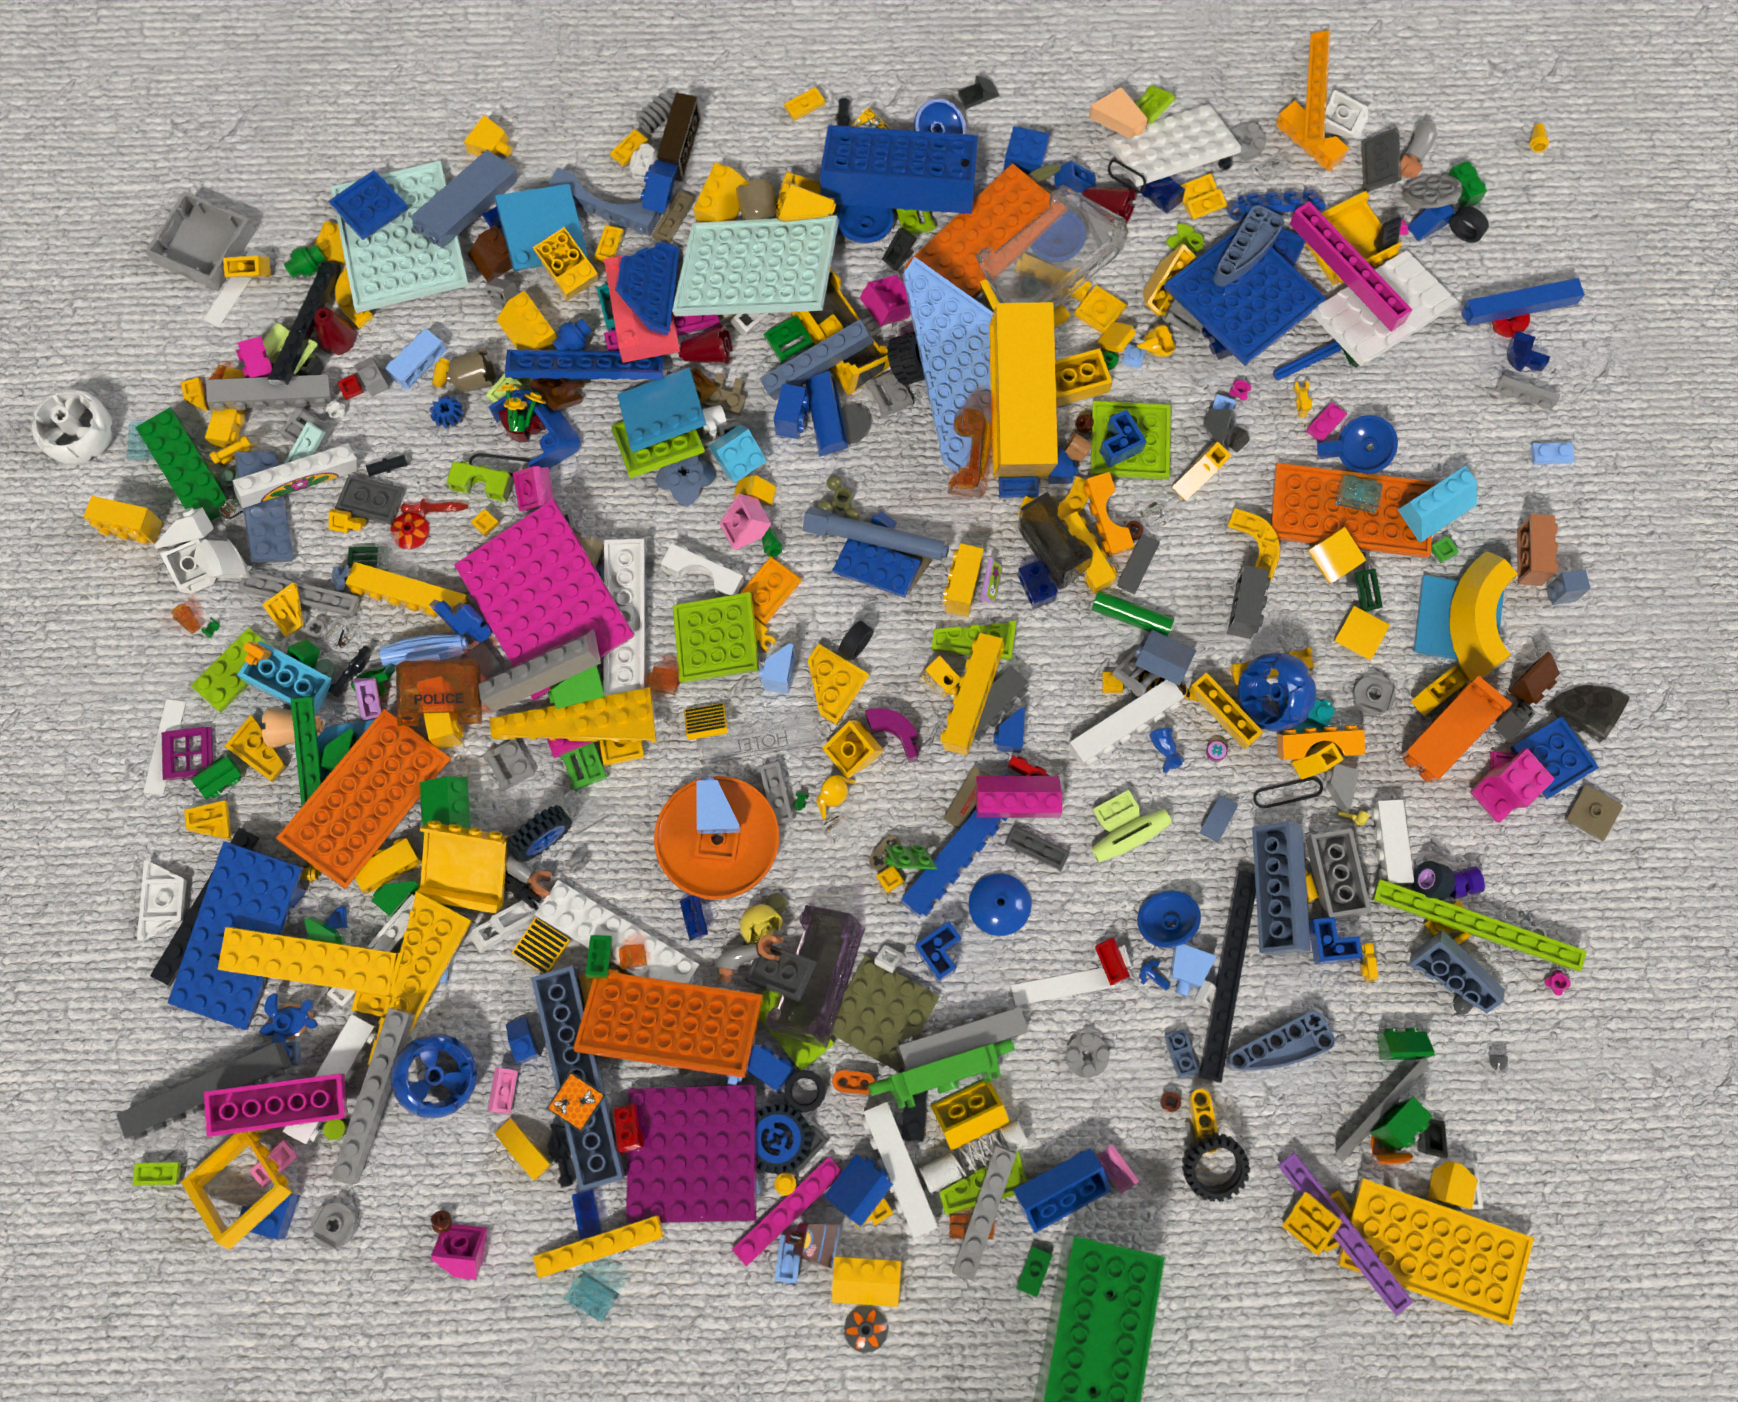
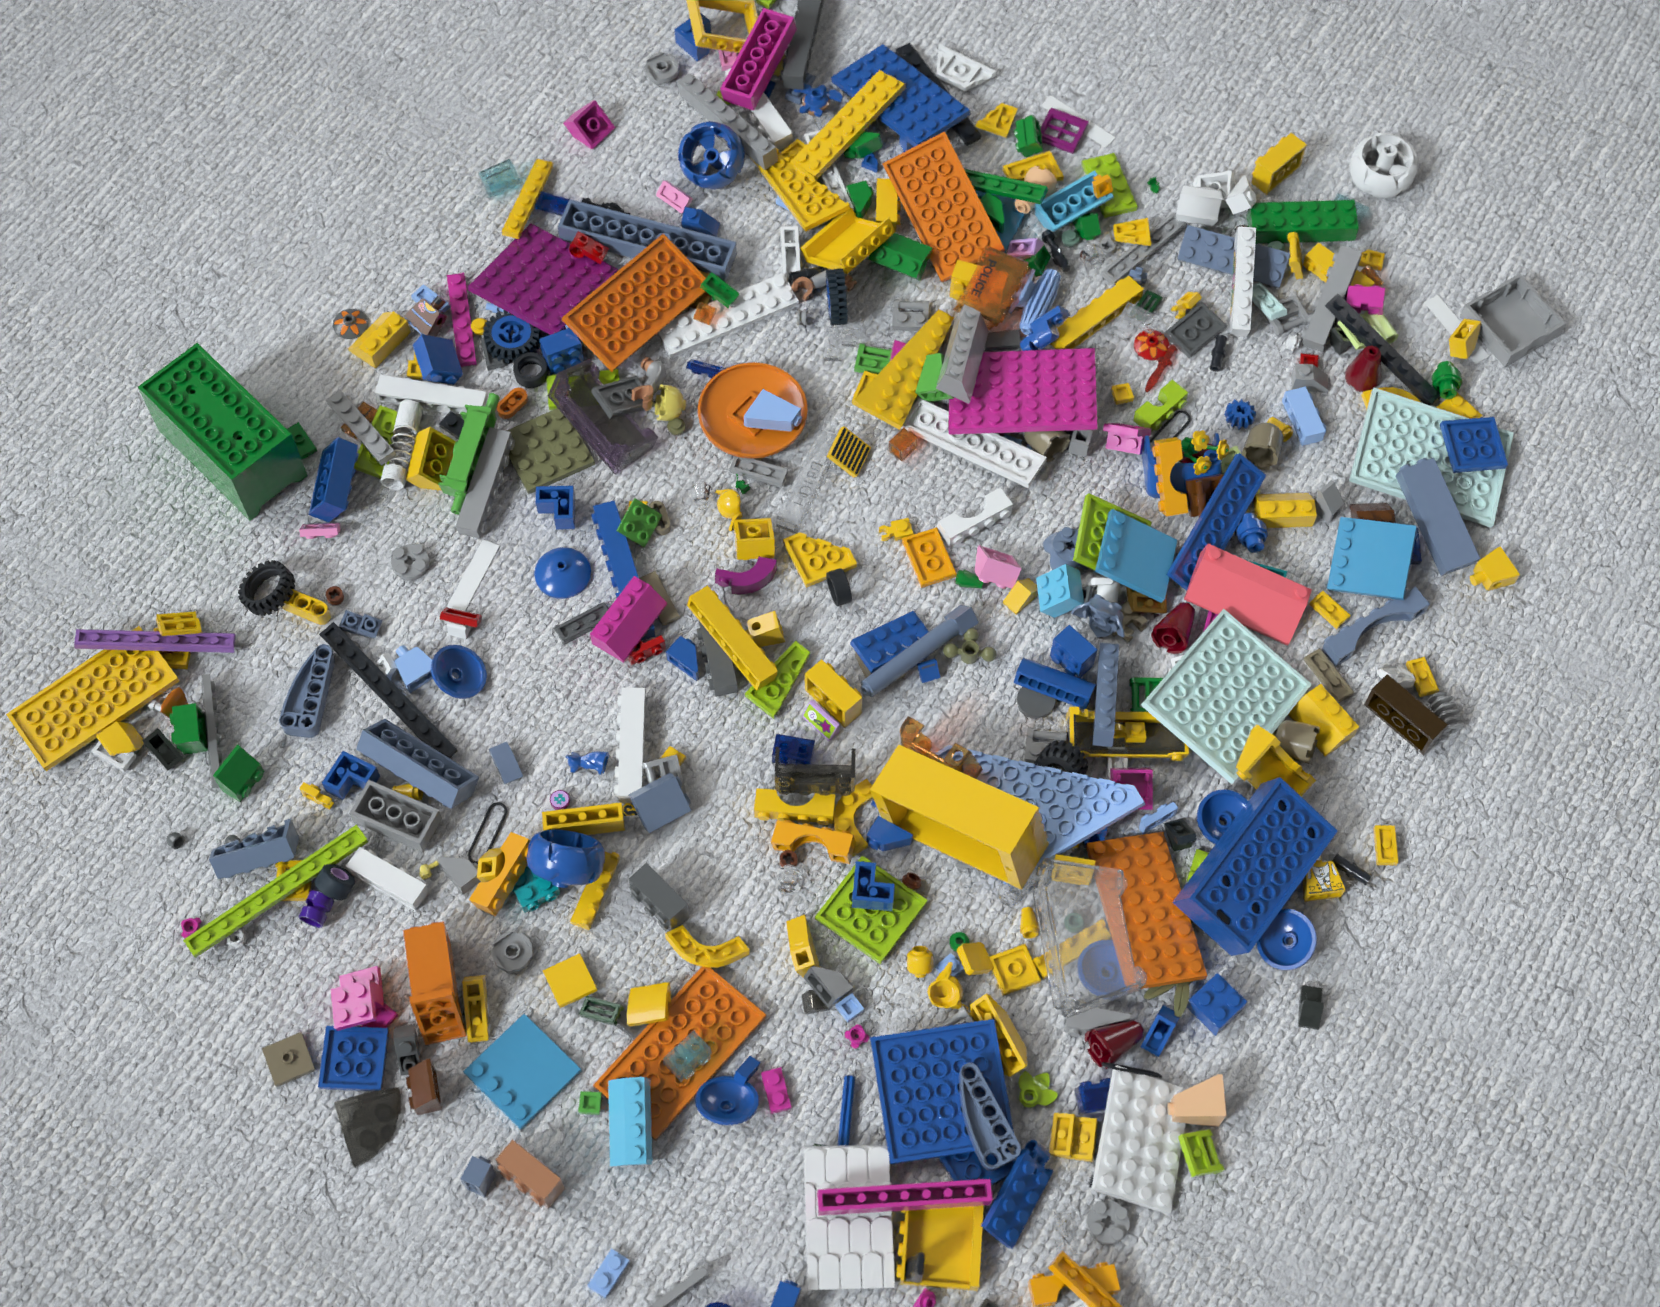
camera: 120 degrees right, 10 degrees down
clear orange cone [171,603,201,634] -> none
copper bush [431,1210,452,1233] -> none
yellow slope [495,1118,553,1181] -> none
tile [512,917,571,974] -> none
yellow slope [533,227,598,301] -> none
tile [546,1071,607,1133] -> none
blue plate [615,242,680,336] -> none
blue brick [640,159,678,214] -> none
lime plate [673,592,760,684] -> none
light blue slope [759,643,795,694] -> none
white plate [874,945,903,973] -> none
yellow brick [1055,348,1112,407] -> none
medium nougat plate [1065,432,1093,462] -> none
yellowish green plate [1091,790,1172,862] -> none
green brick [1092,591,1174,637] -> none
dark grey tile [1117,534,1160,595] -> none
blue piece [1139,960,1170,991] -> none
yellow plate [1293,381,1312,418] -> none
yellow brick [1449,551,1518,681] -> none
none -> yellow head [907,946,933,978]
none -> sand blue brick [1071,594,1125,638]
none -> light blue plate [1139,802,1178,834]
none -> light orange arch [1152,437,1188,516]

